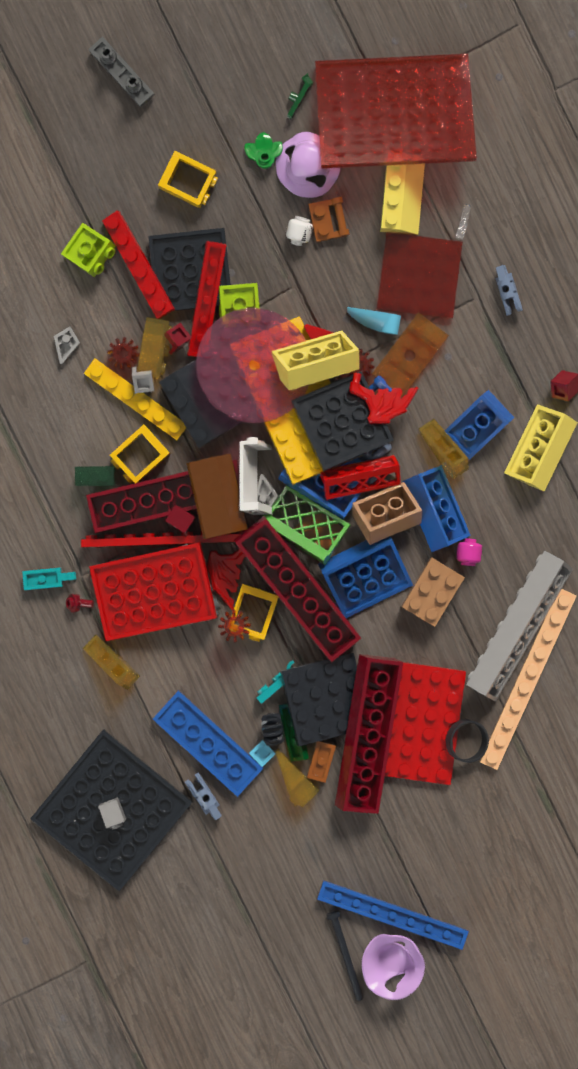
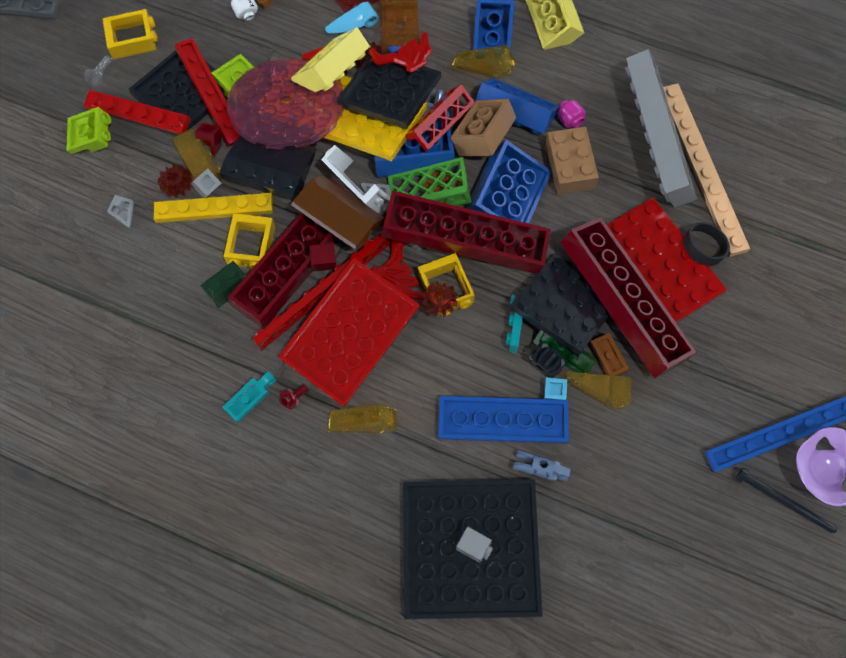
camera: 35 degrees left, 20 degrees down
none -> clear bar [84,55,112,87]

